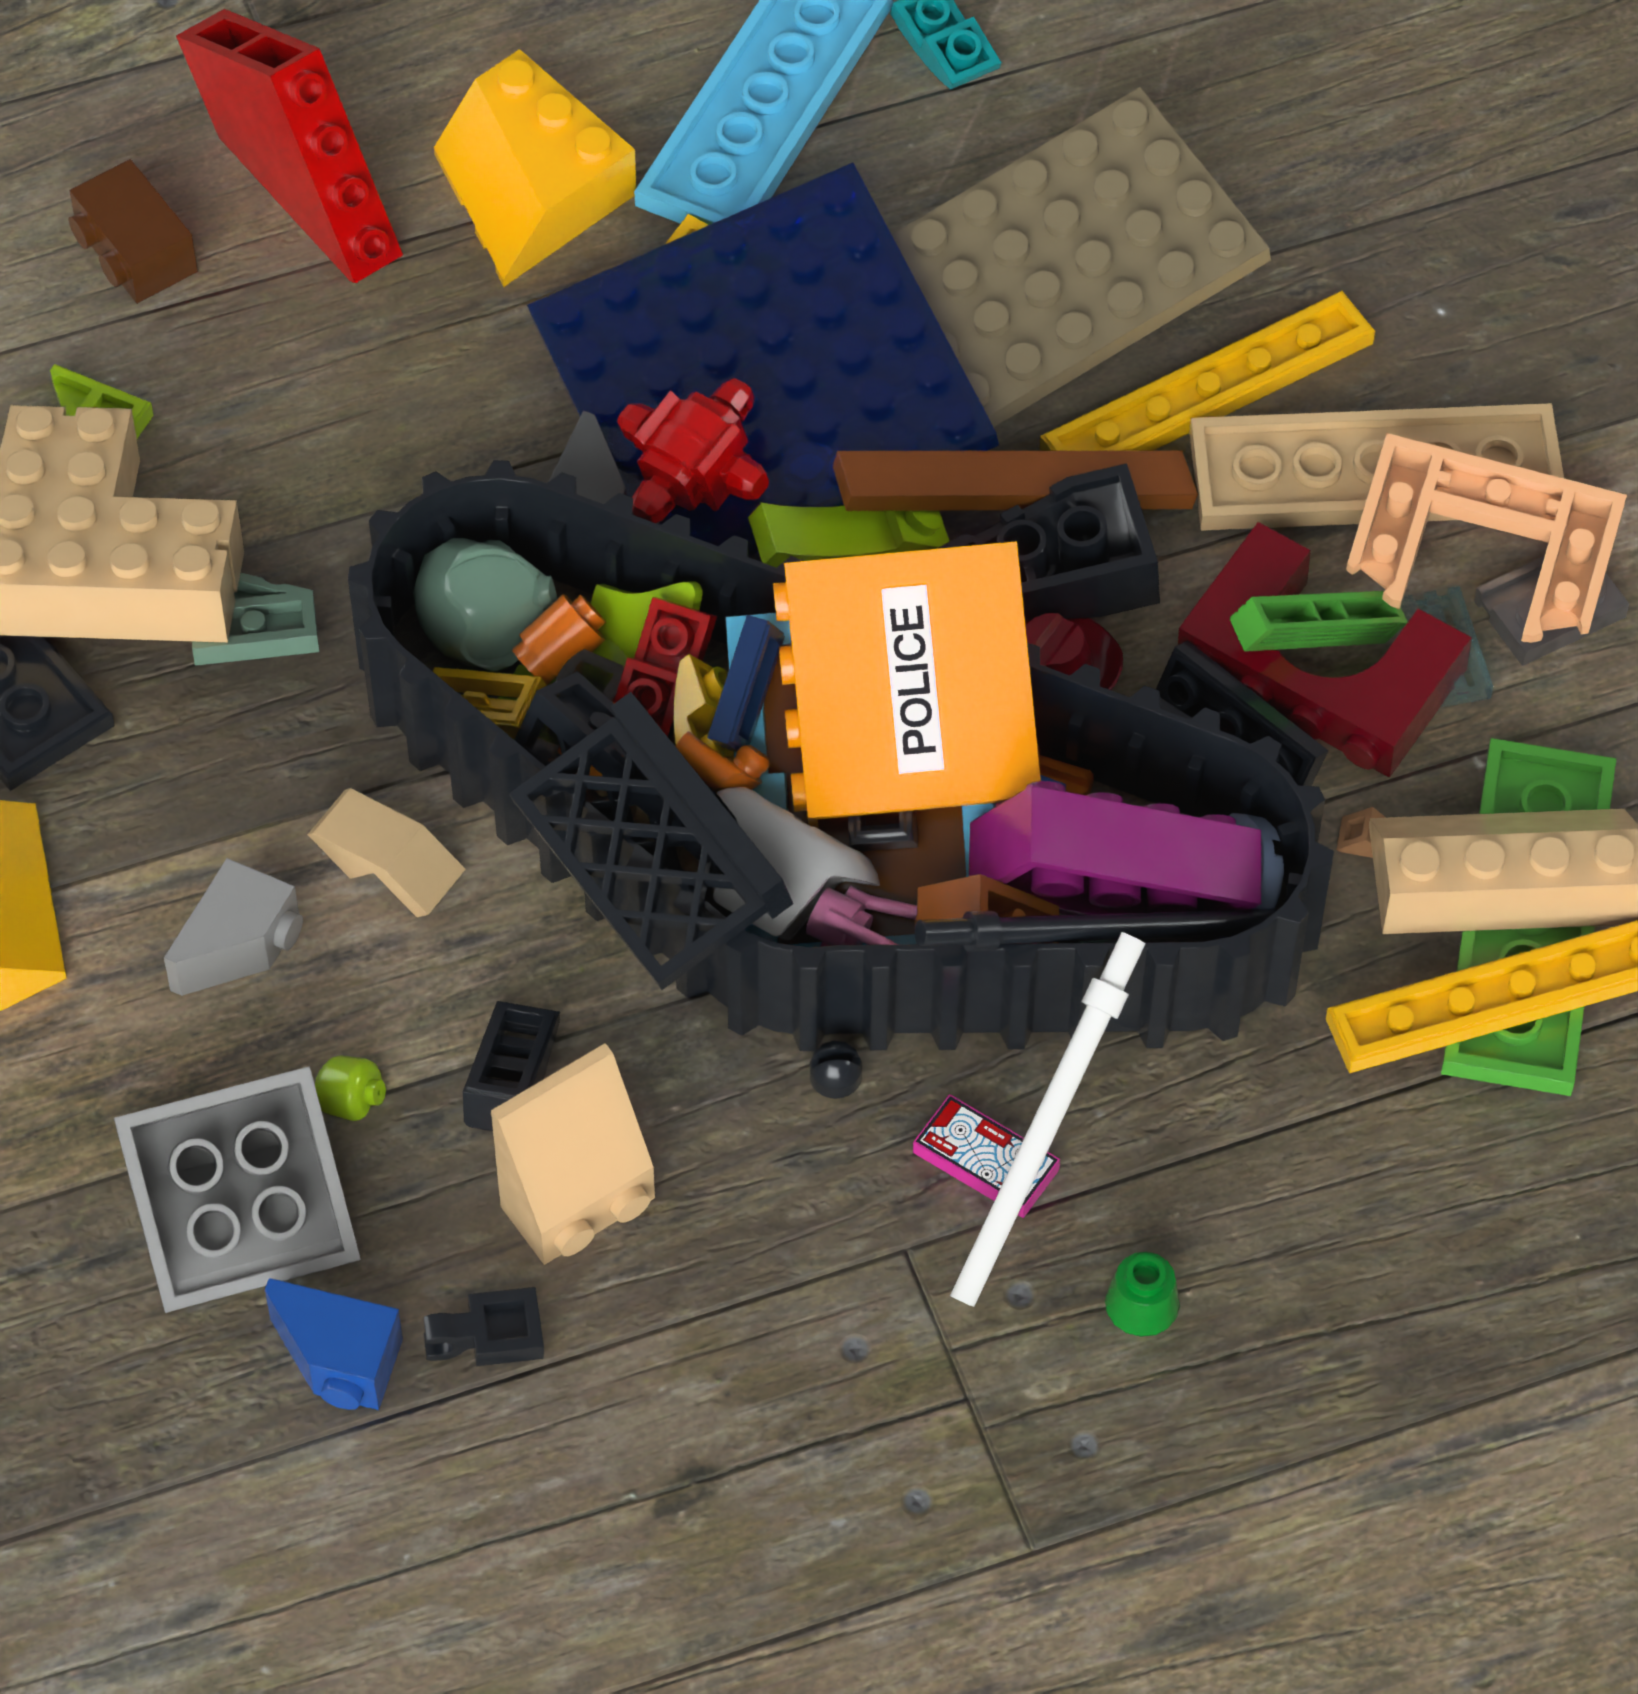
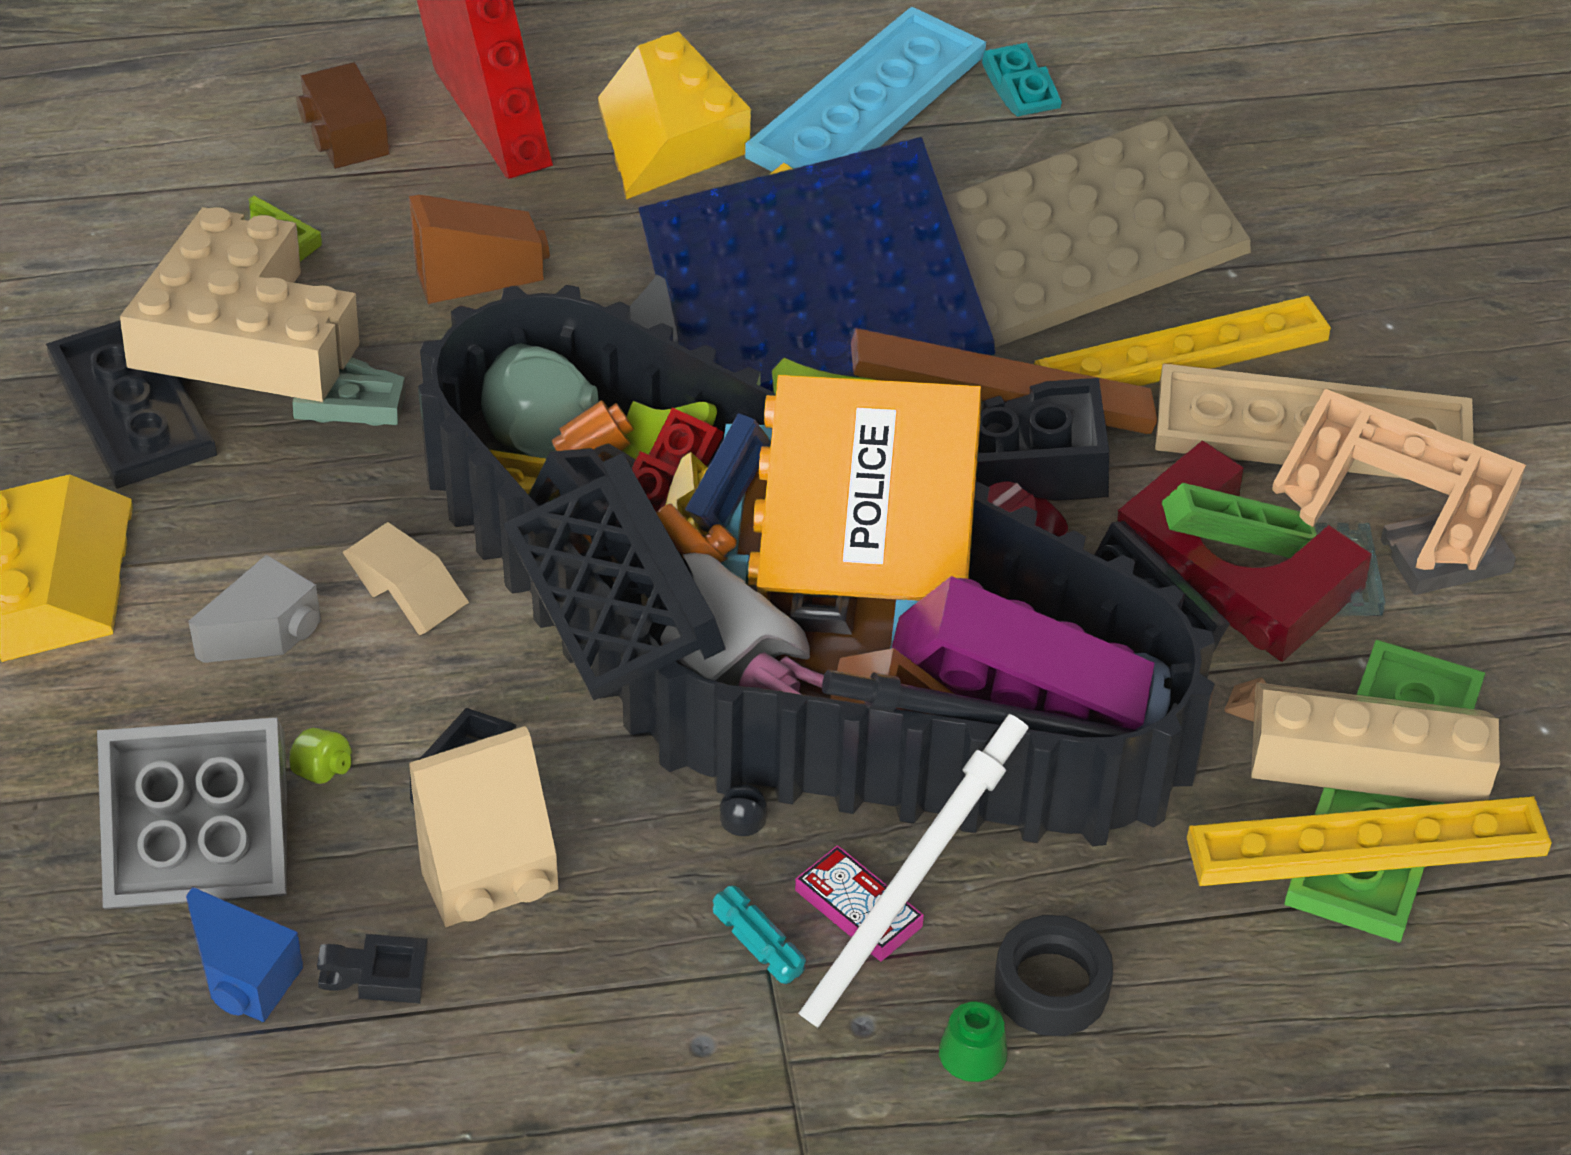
camera: 10 degrees right, 10 degrees down
red piece [617,378,769,523] -> none
none -> dark orange slope [409,195,550,304]
none -> teal axle [712,885,806,984]
none -> black tyre [995,915,1113,1036]

